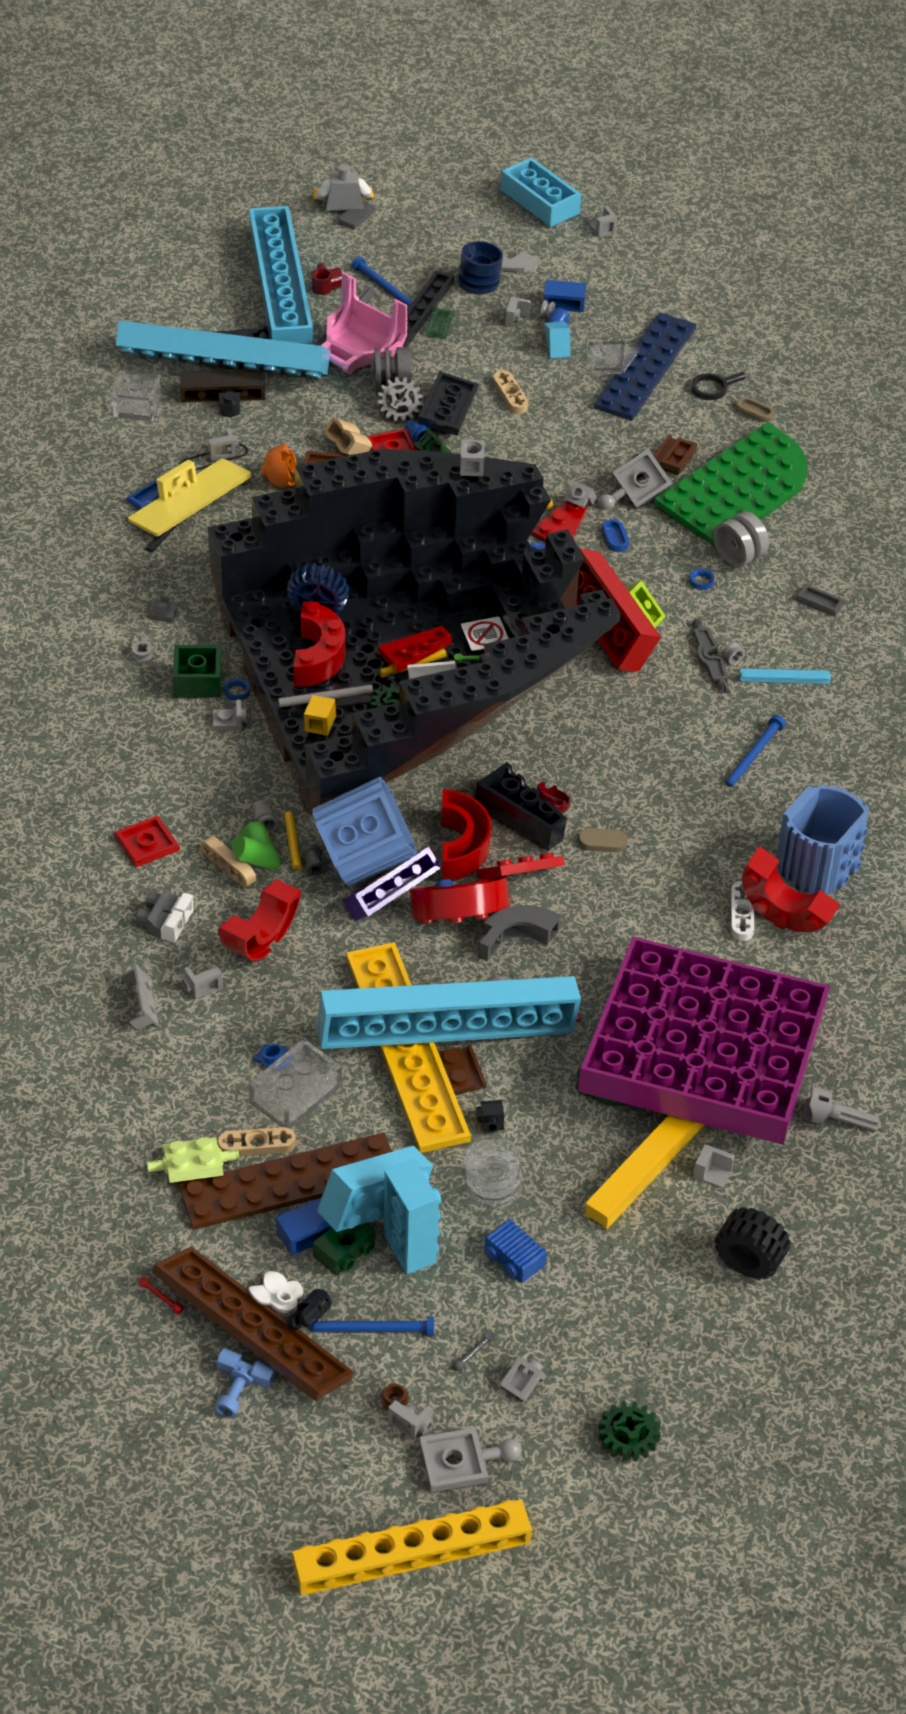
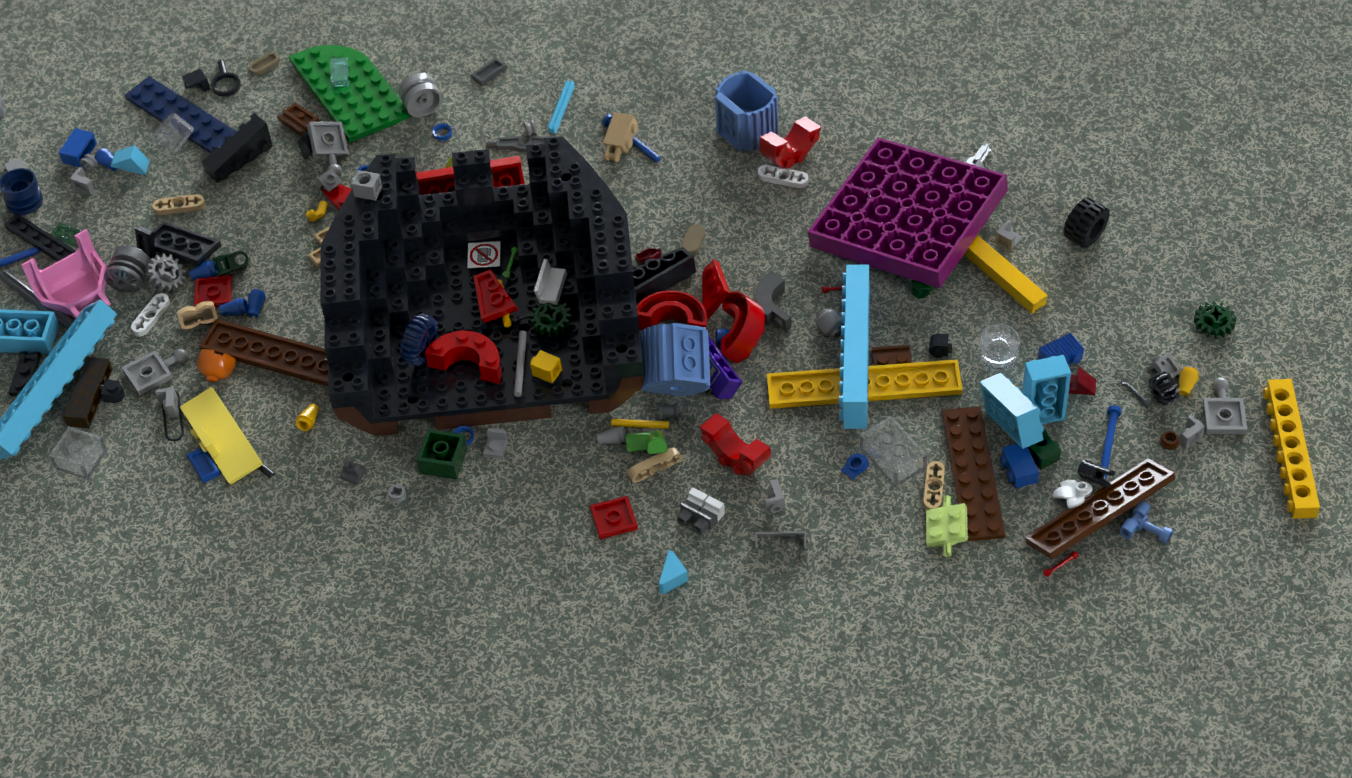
camera: 70 degrees left, 5 degrees up
none -> light grey plate [122,348,189,396]
none -> white beam [131,293,170,337]
none -> black tile [135,225,156,259]
none -> black panel [181,68,210,92]
none -> black wedge [201,113,273,183]
none -> clear light blue tile [330,57,349,87]
none -> tan brick [603,112,638,163]
none -> medium azure slope [659,550,688,594]
none -> dark red slope [1069,367,1096,396]
none -> black gear [1149,371,1180,406]
none -> yellow cone [1179,367,1199,397]

